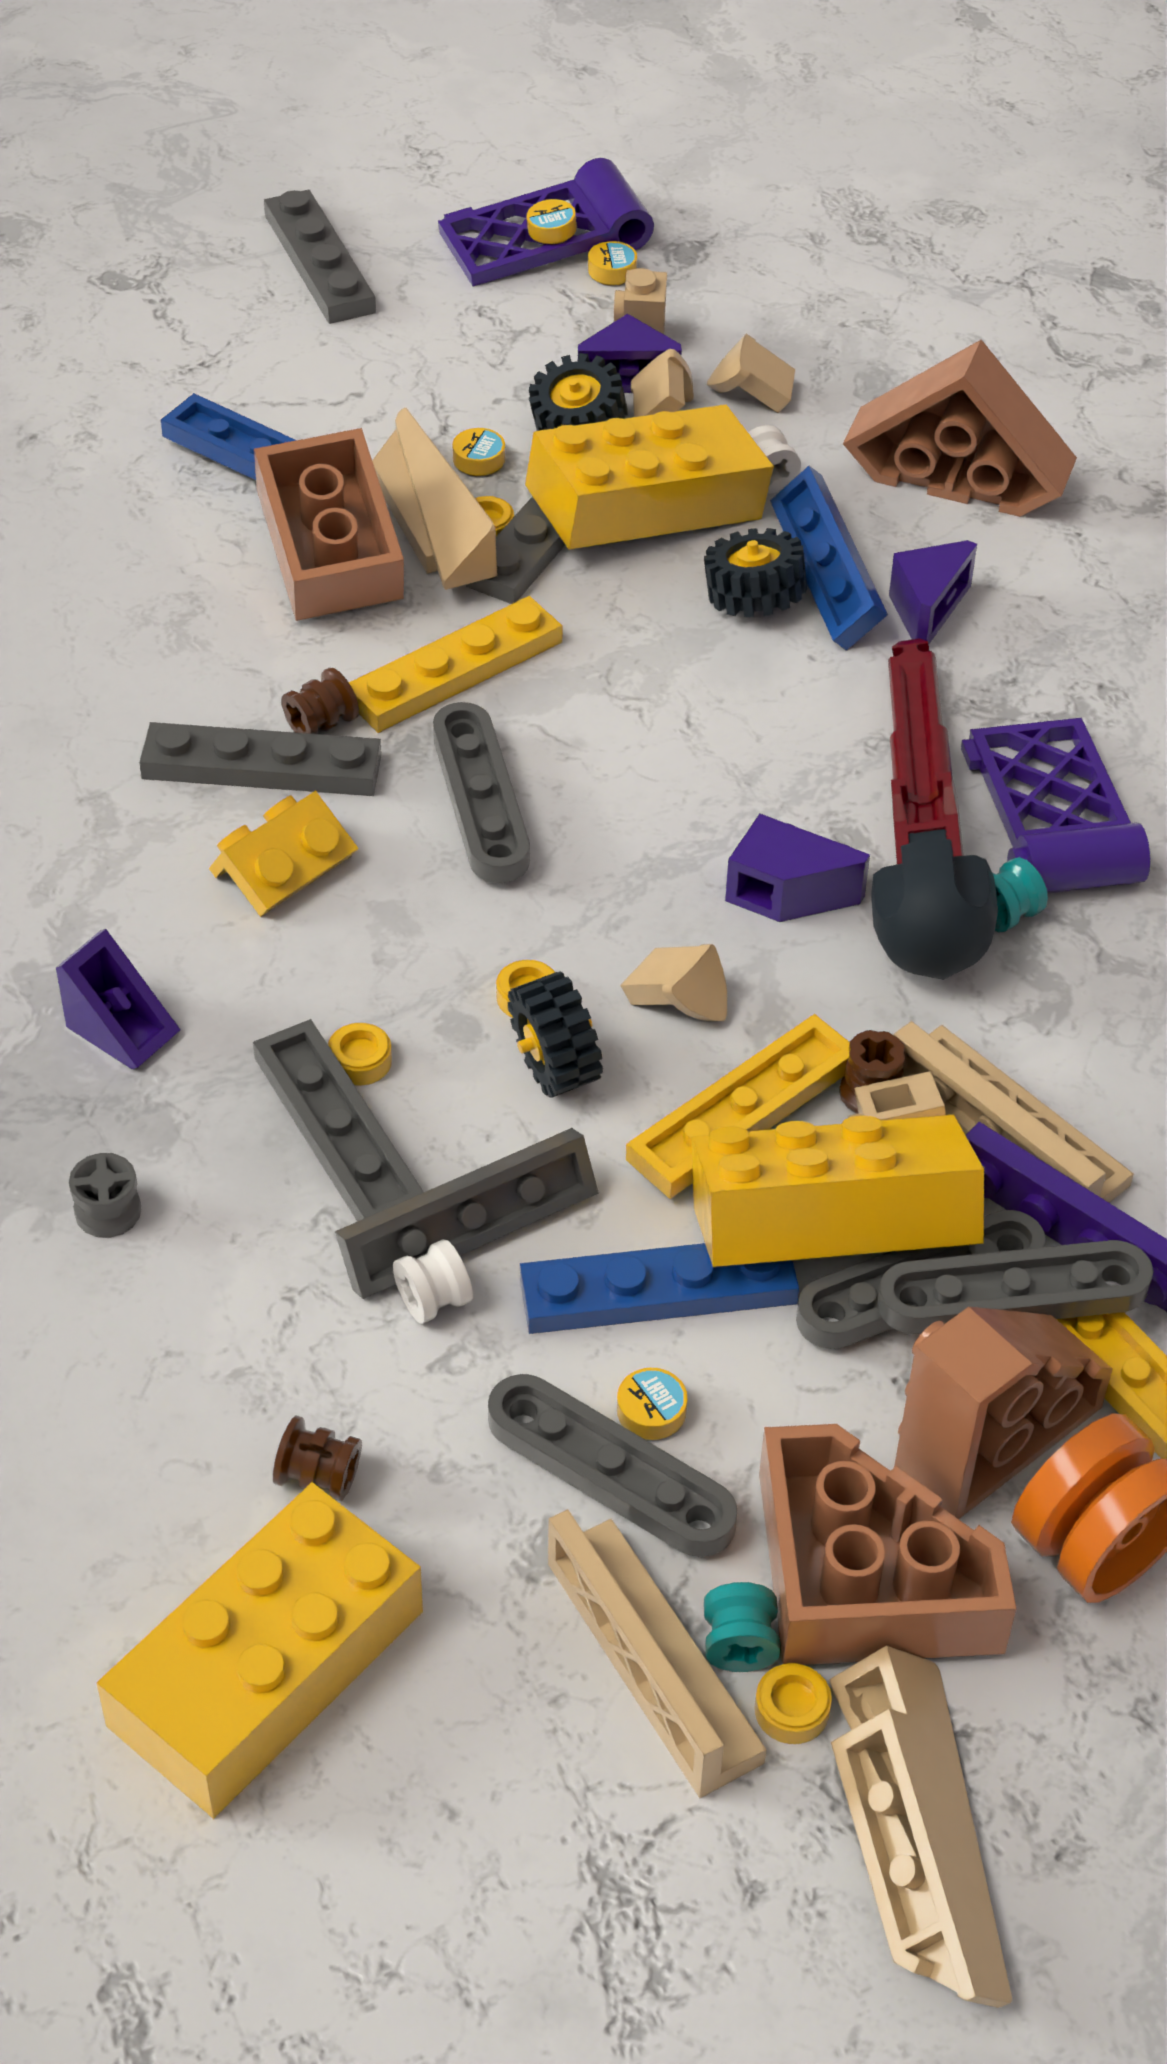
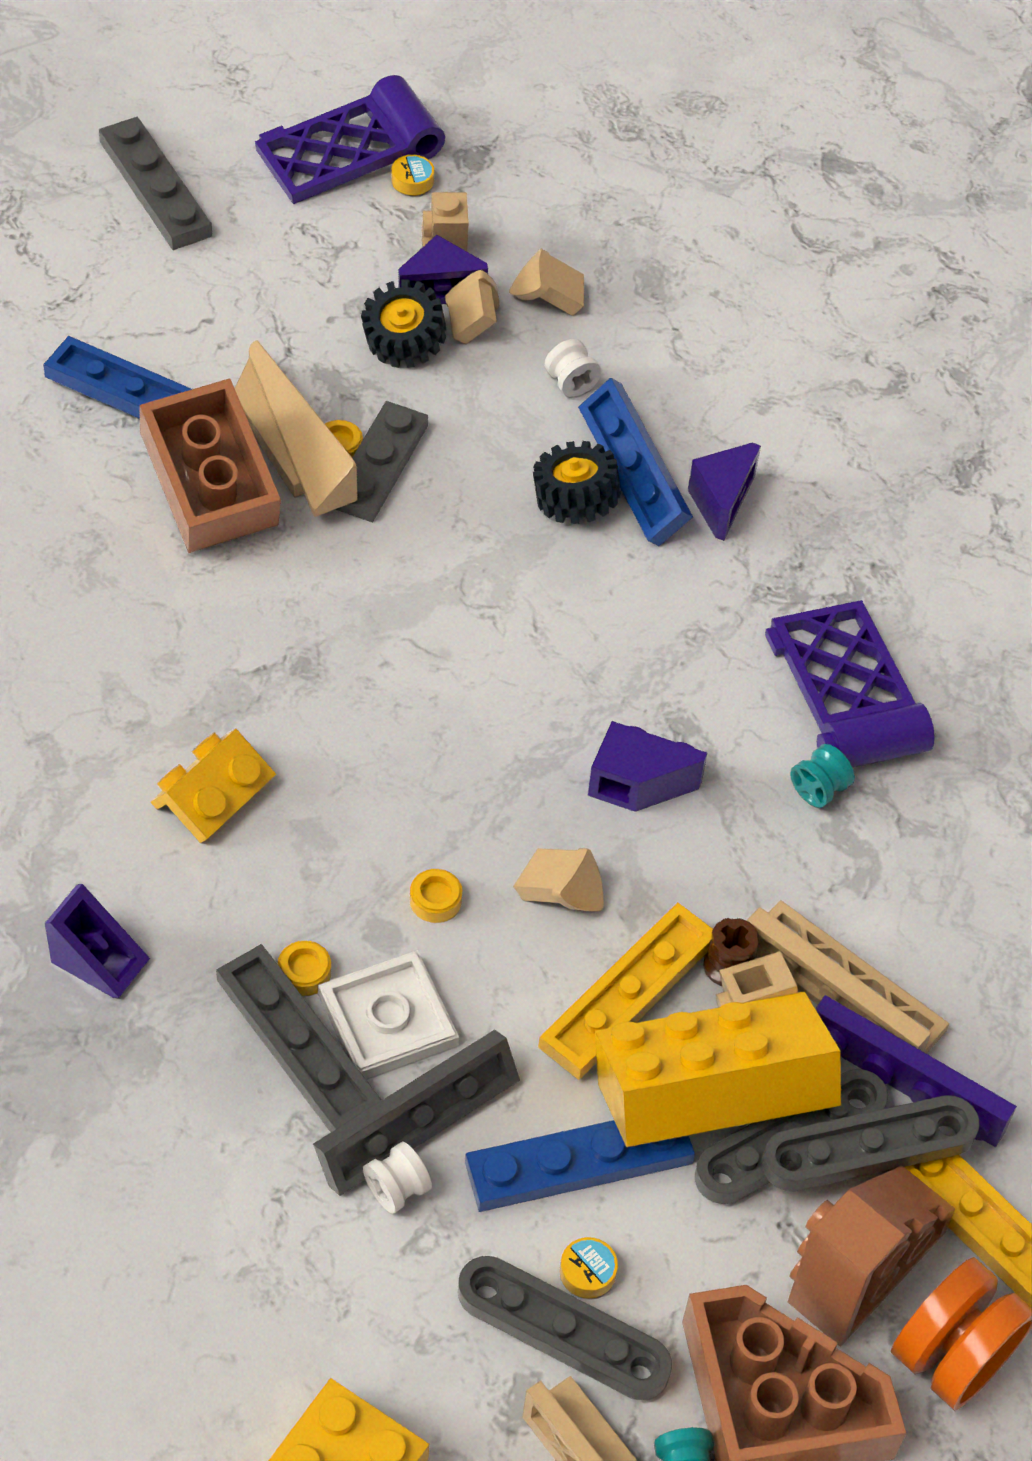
camera: 10 degrees left, 5 degrees up
dark grey wheel [69,1153,141,1238] -> none
dark grey plate [139,722,382,796] -> none
reddish brown bush [273,1415,362,1501] -> none
reddish brown bush [281,667,359,734] -> none
yellow plate [349,595,563,733] -> none
dark grey plate [433,702,530,883] -> none
yellow tile [452,428,505,476] -> none
black wheel [508,971,603,1098] -> none
yellow brick [525,404,774,550] -> none
yellow tile [527,199,577,244] -> none
nougat brick [843,339,1077,517] -> none
piece [871,638,998,980] -> none
none -> white tile [318,950,459,1079]

